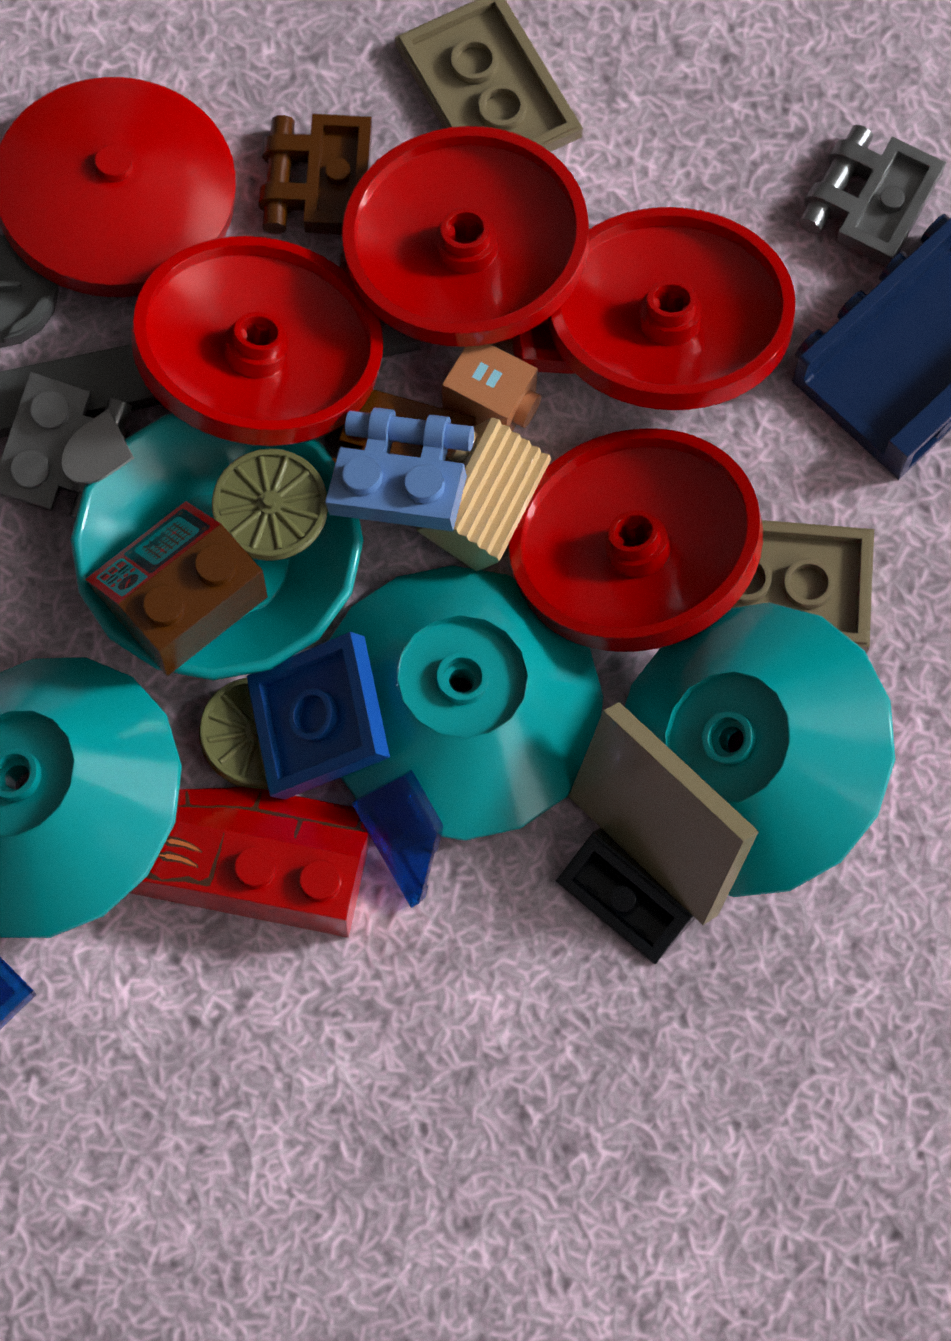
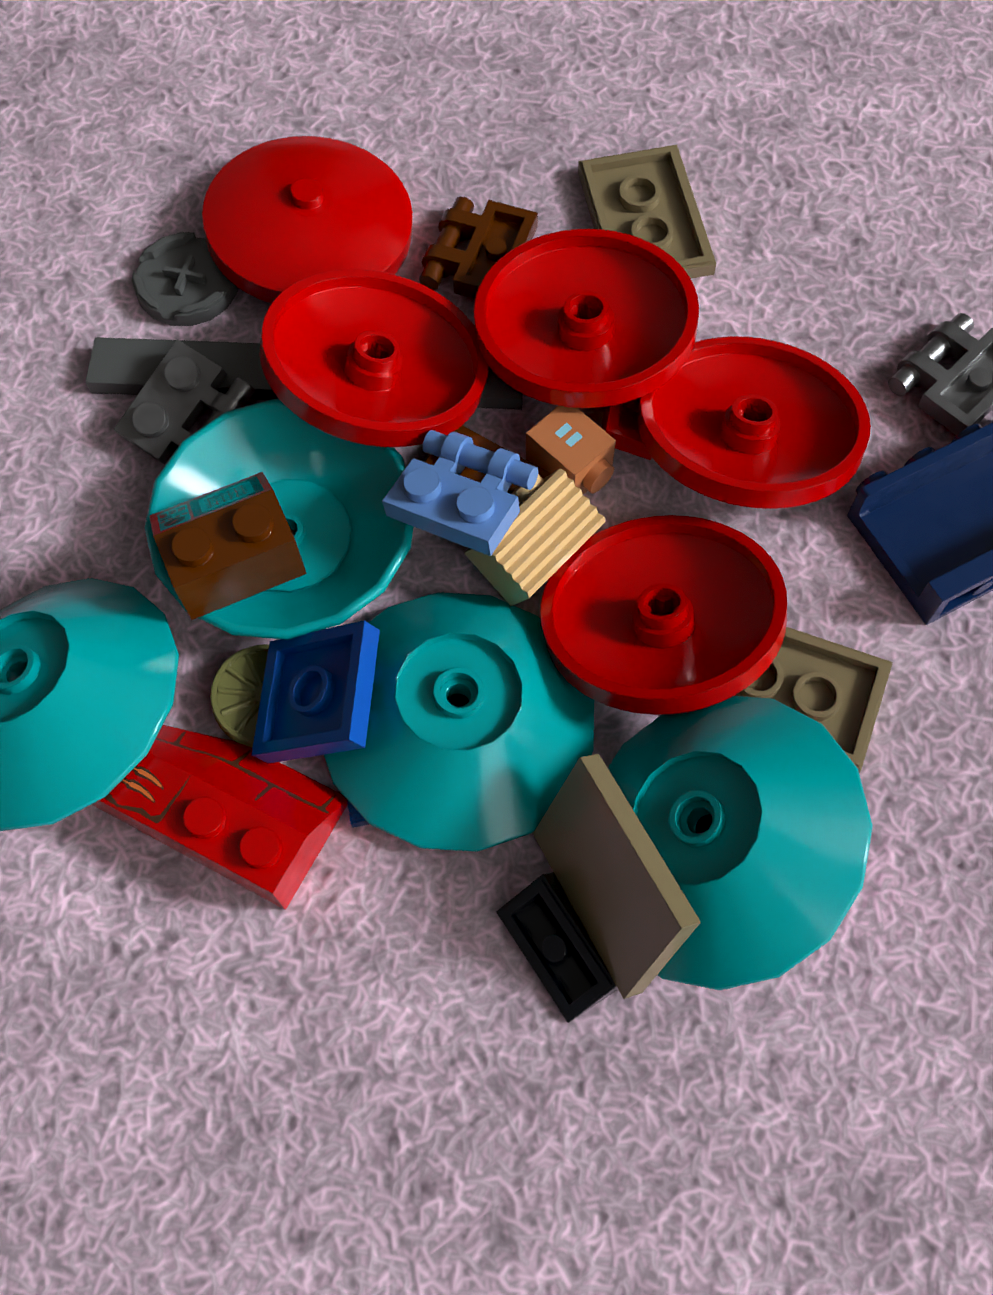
camera: 20 degrees right, 5 degrees down
light grey piece [62,409,134,484] -> none
olive wheel [212,449,328,561] -> none
clear blue tile [352,769,444,908] -> none

